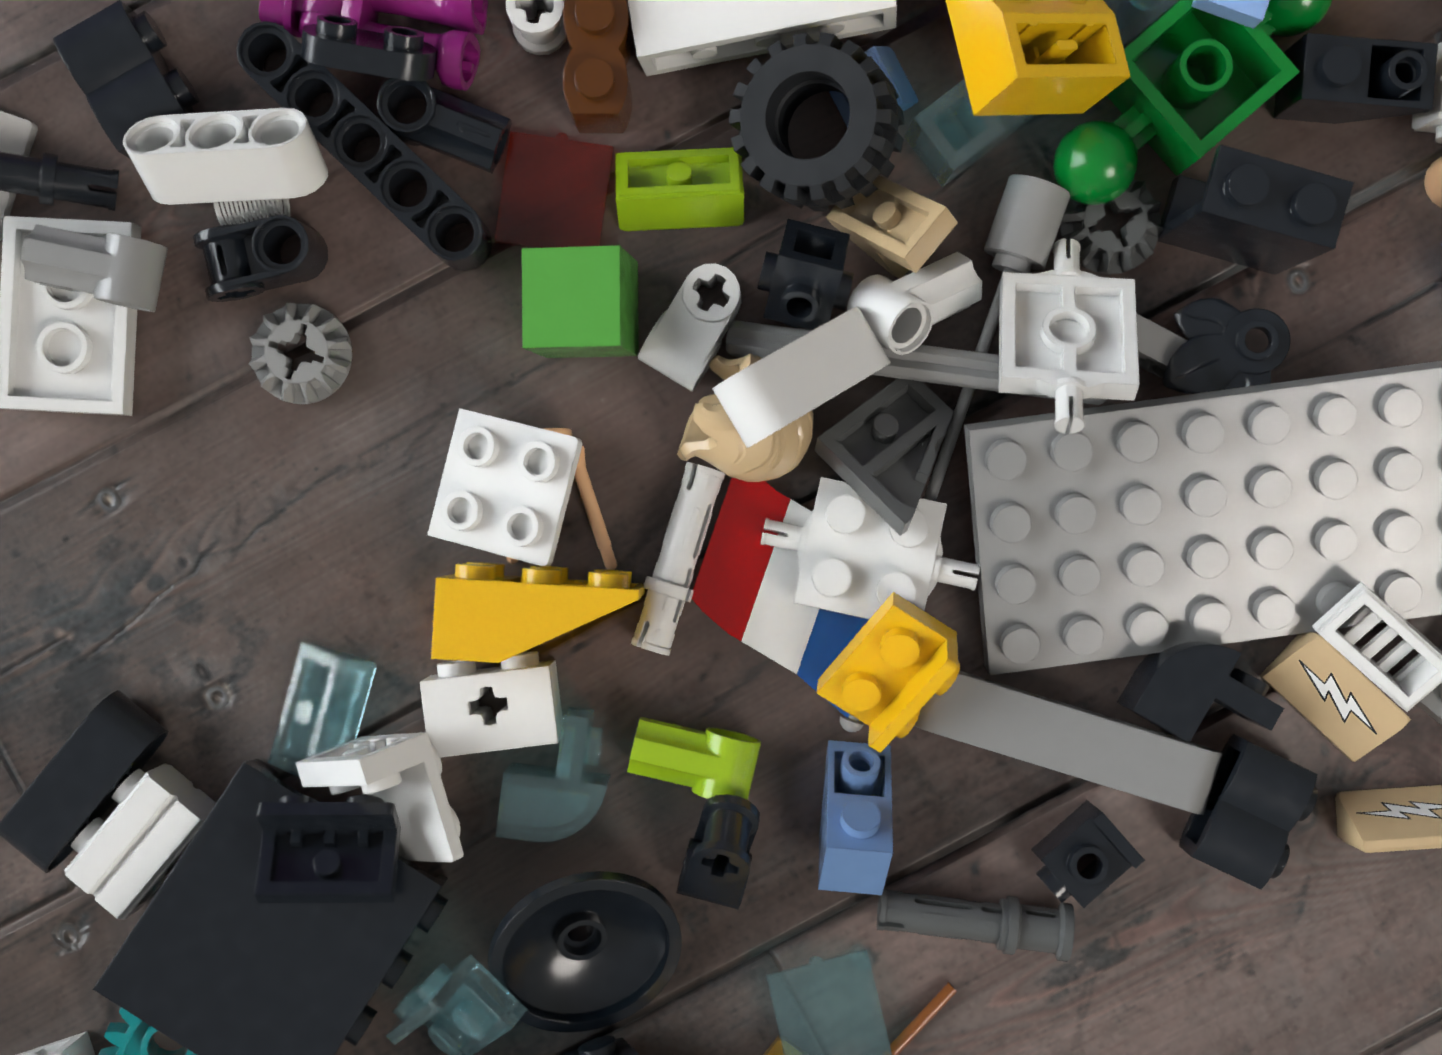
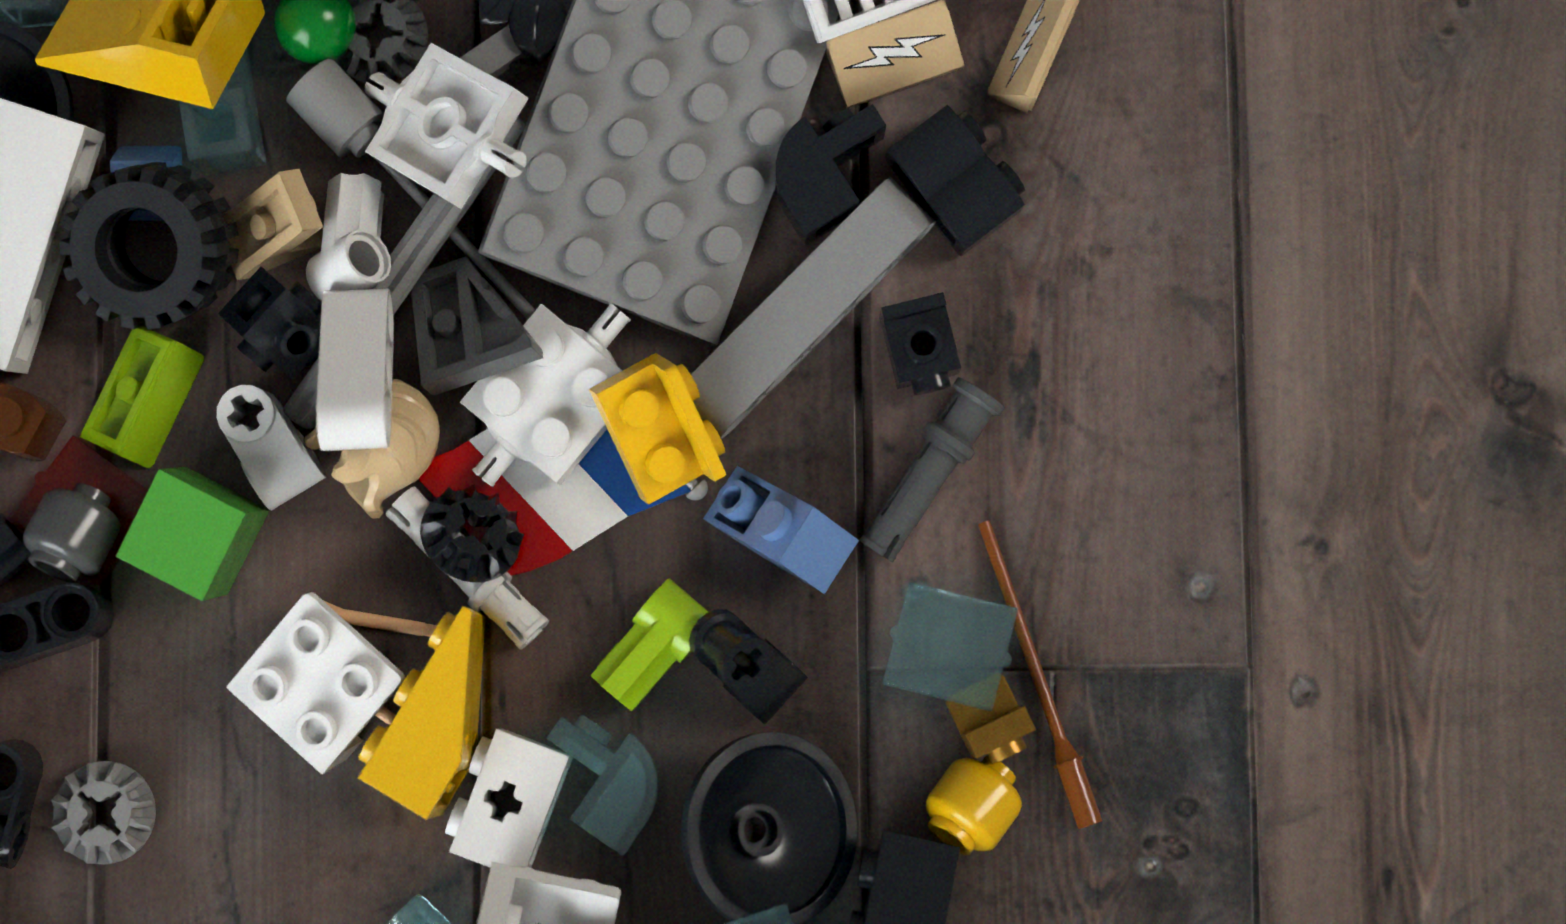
camera: 70 degrees left, 5 degrees down
none -> dark grey head [23,483,121,583]
none -> black gear [420,484,524,582]

